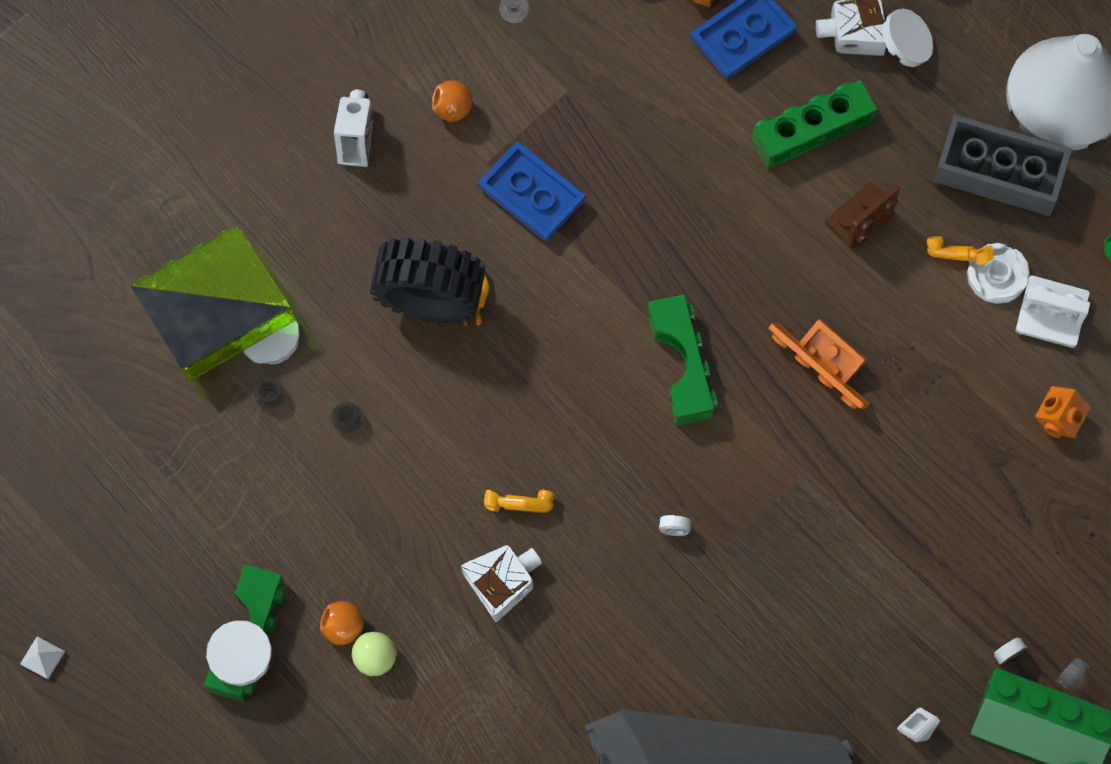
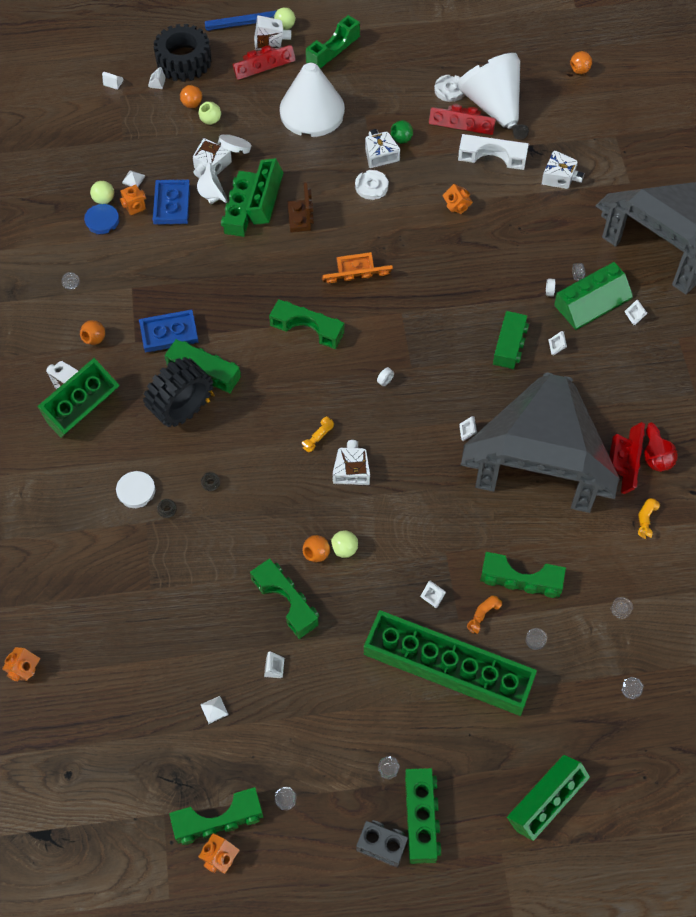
camera: 55 degrees left, 10 degrees down
panel [131,225,296,382] -> none
white tile [206,621,272,686] -> none
light orange arm [926,236,994,265] -> none
dark grey brick [933,114,1072,217] -> none
white bracket [1015,276,1090,348] -> none
none -> green slope [37,358,120,438]
none -> green brick [164,339,241,393]
none -> white hat [197,162,228,204]
none -> green brick [246,158,284,225]
none -> white slope [264,651,285,678]
none -> torso [365,129,400,168]
none -> white slope [459,416,477,441]
none -> green brick [493,311,529,369]

